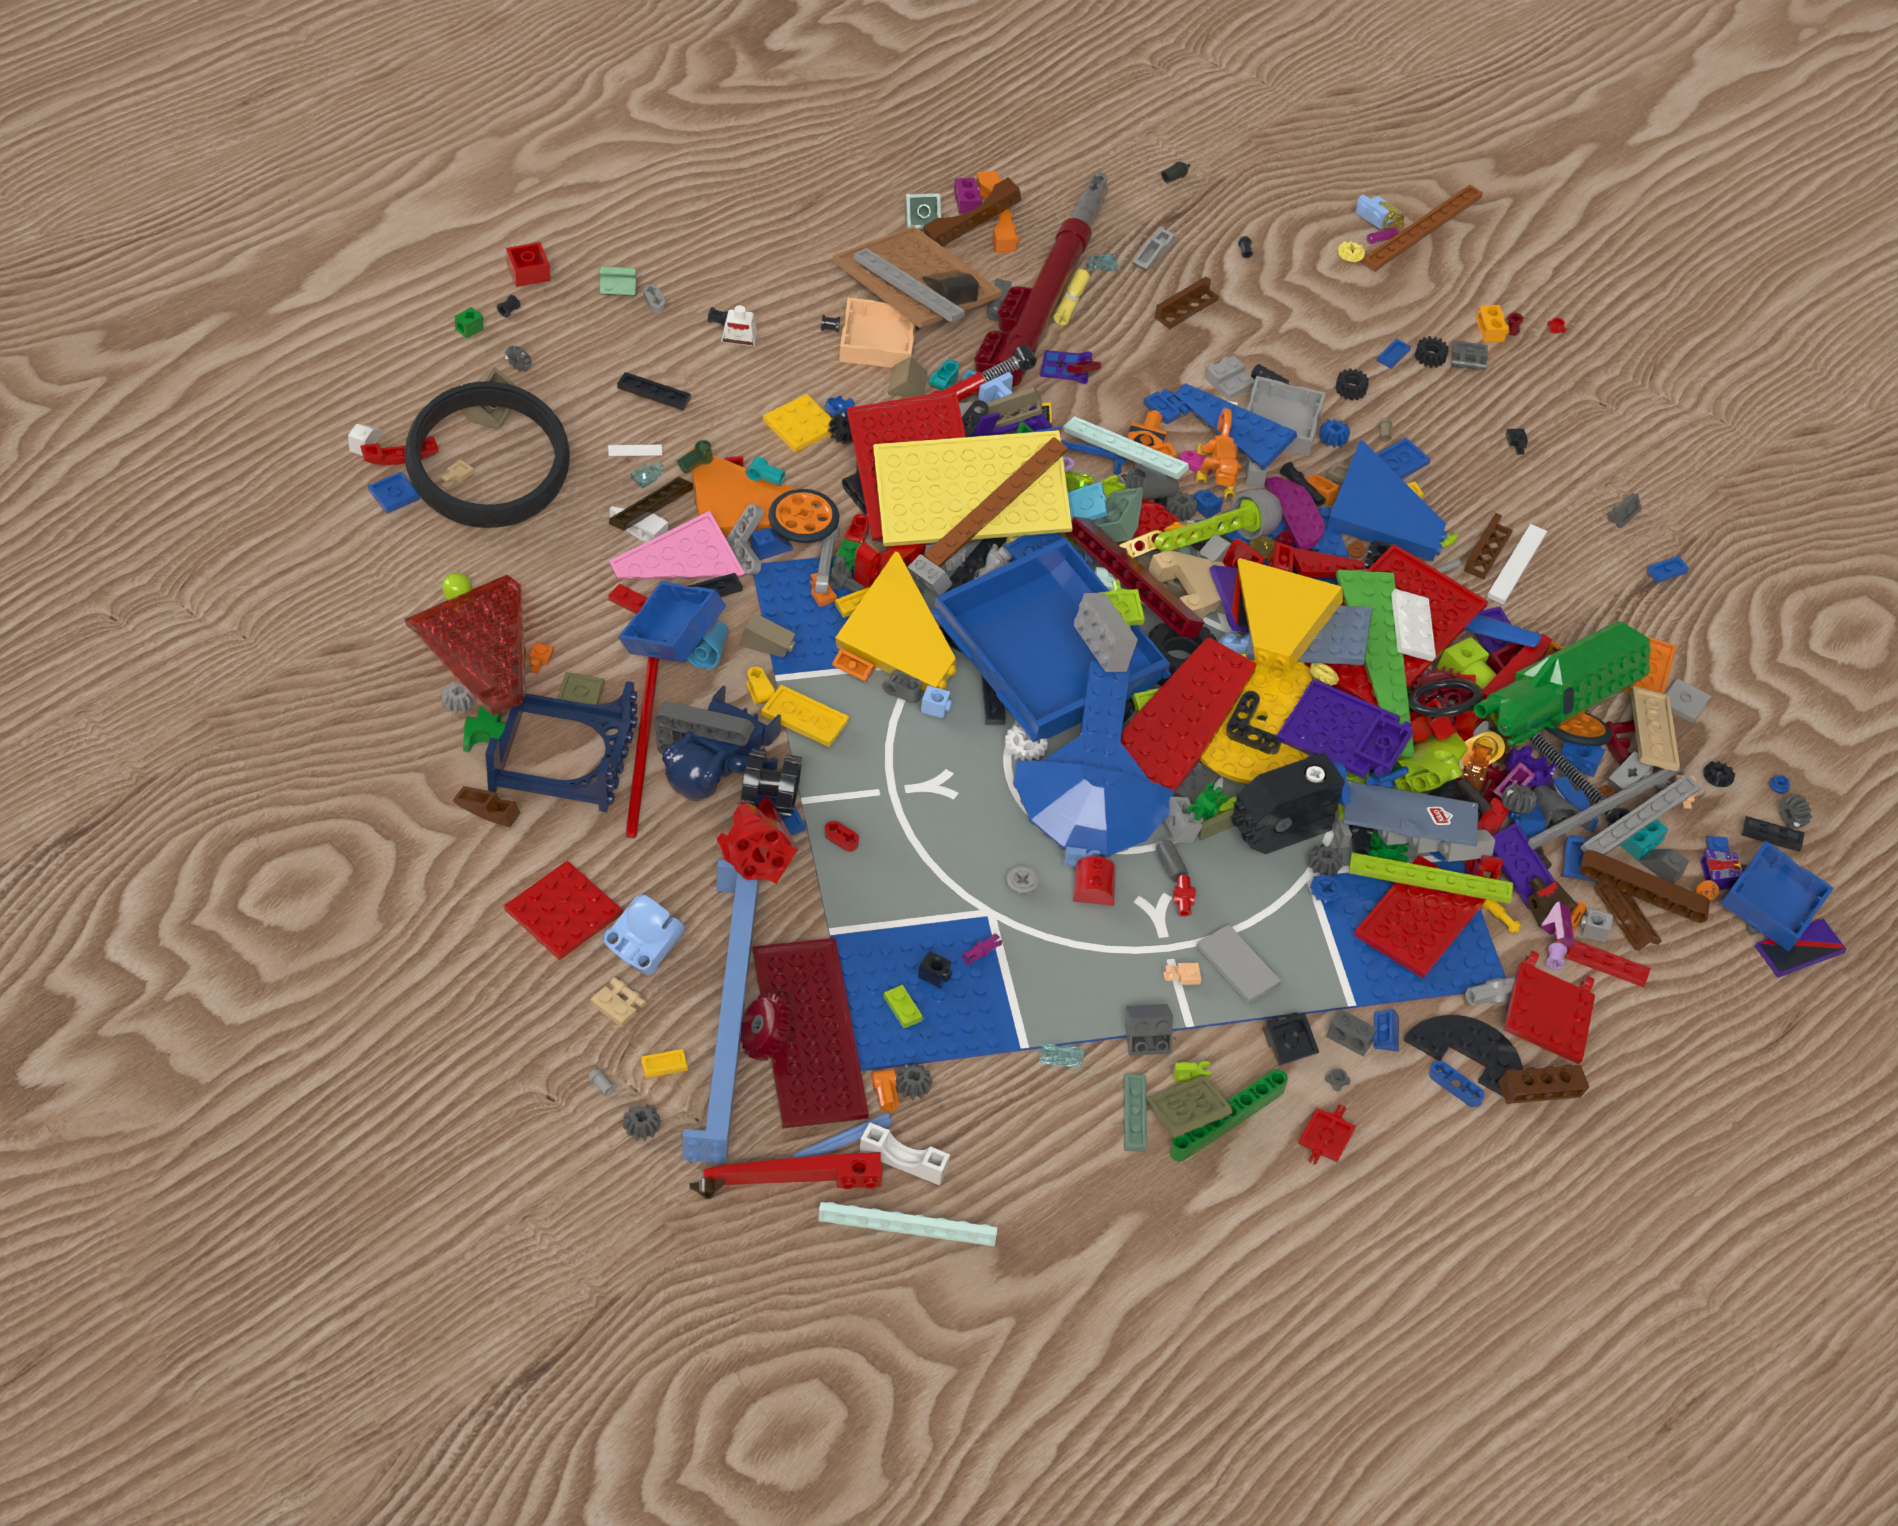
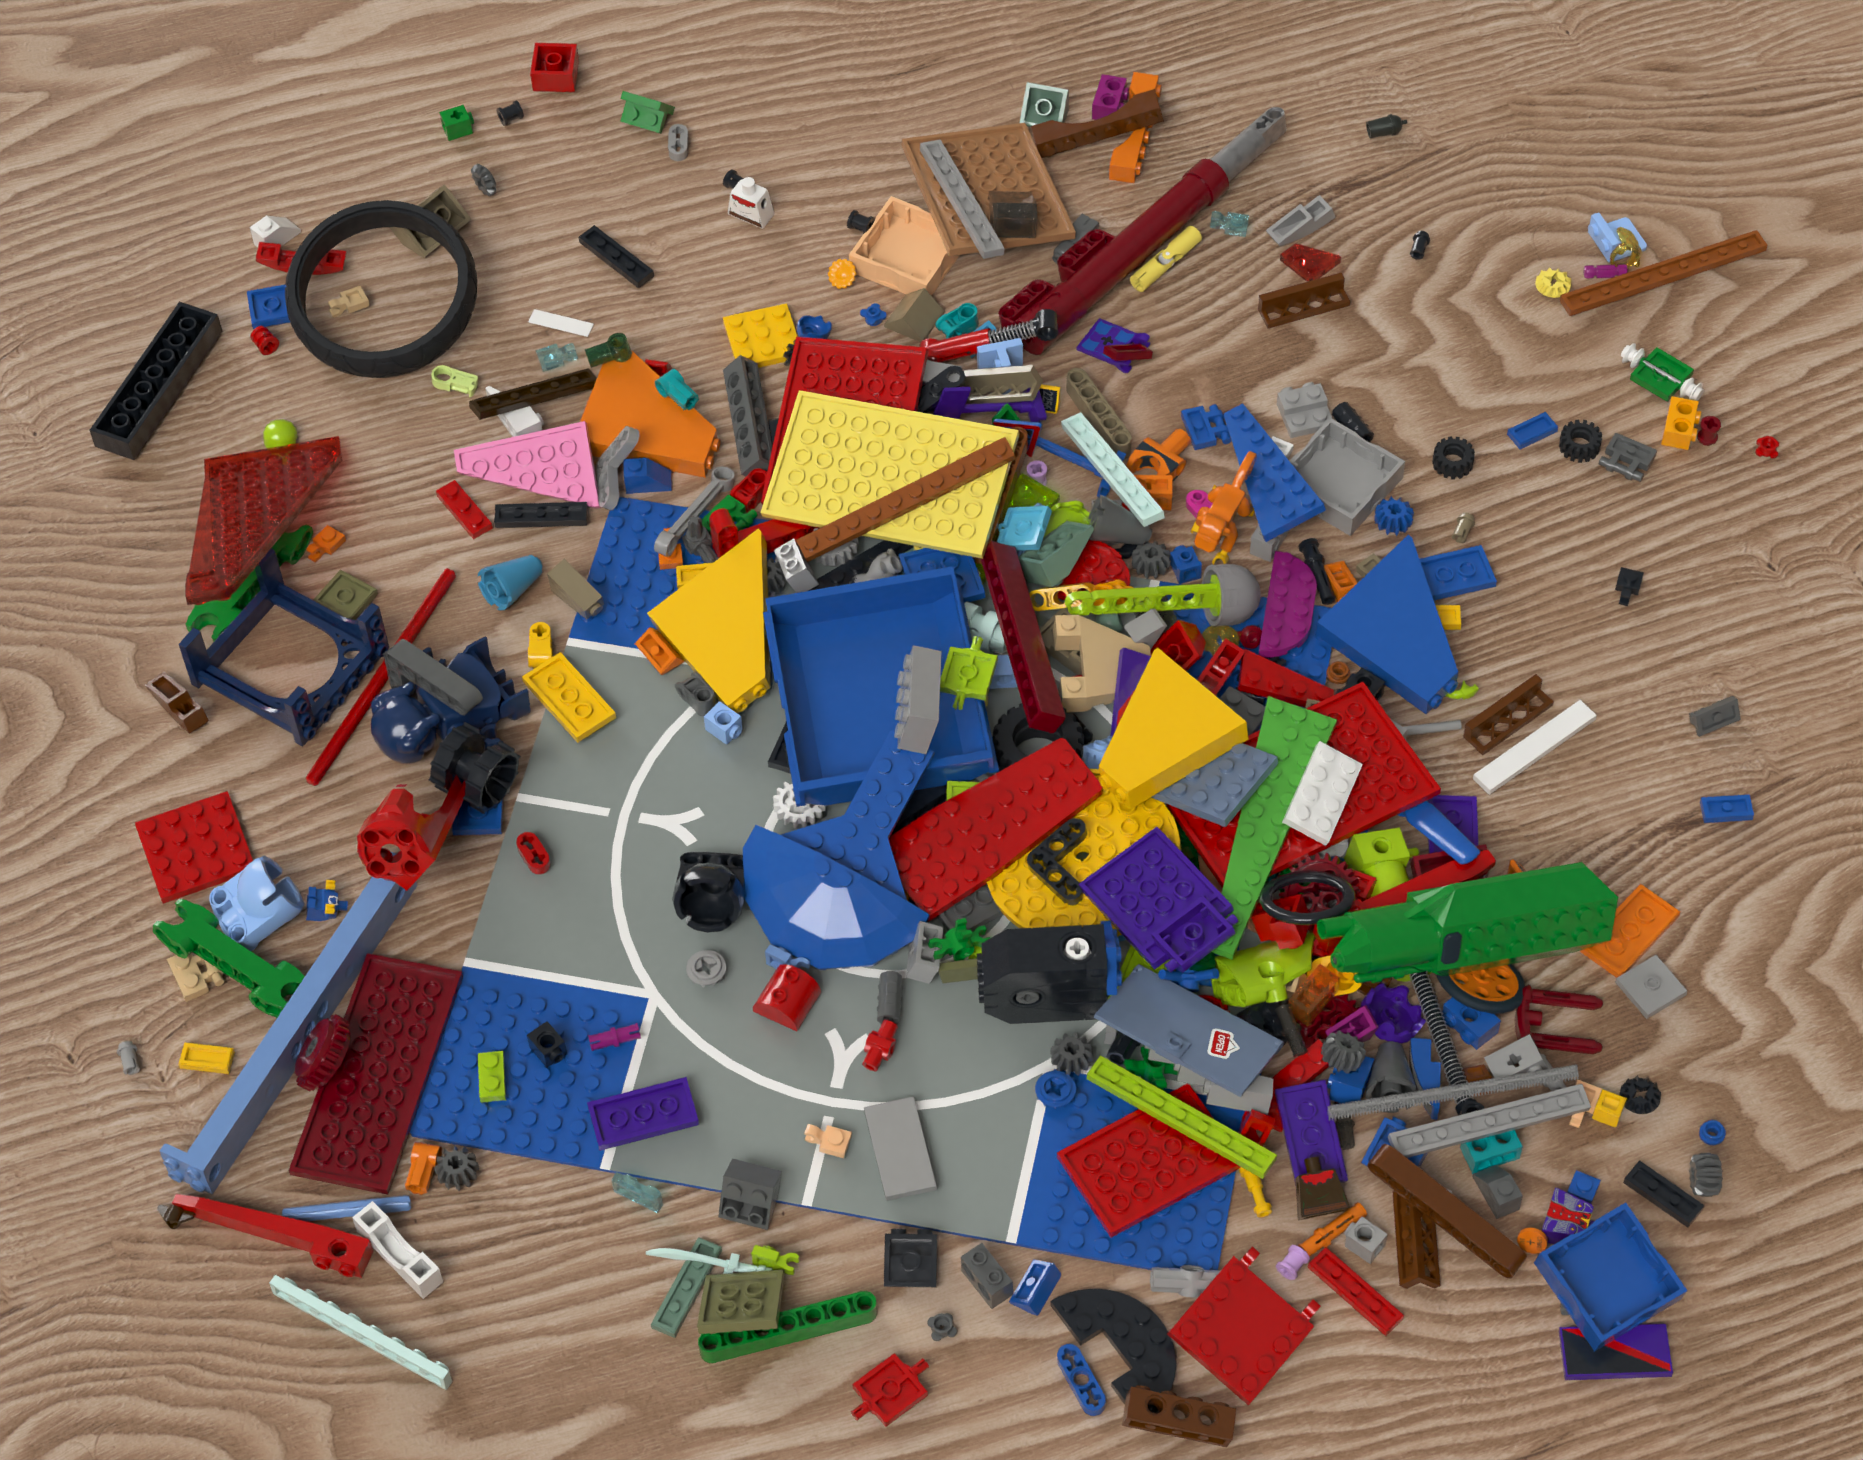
camera: 30 degrees right, 5 degrees up
blue tile [618,581,726,663] -> none
dark grey gear [623,1103,660,1141] -> none
wedge [768,489,840,543] -> none
light yellow gear [1310,663,1339,685] -> none
magenta slope [1541,901,1575,947] -> none
tan plate [1630,686,1680,772] -> none
none -> black brick [89,301,223,460]
none -> green piece [153,899,305,1018]
none -> red bush [250,326,279,355]
none -> blue piece [306,880,348,921]
none -> yellowish green piece [431,365,478,397]
none -> dark purple plate [587,1077,699,1151]
none -> light aqua sword [646,1248,772,1274]
none -> black piece [672,852,745,933]
none -> dark grey brick [723,355,772,477]
none -> light orange piece [828,259,857,289]
none -> blue plate [860,303,887,326]
none -> dark tan beam [1066,368,1132,459]
none -> clear red wing [1280,243,1341,282]
none -> yellow slope [1592,1089,1627,1127]
none -> green plate [1621,343,1704,402]

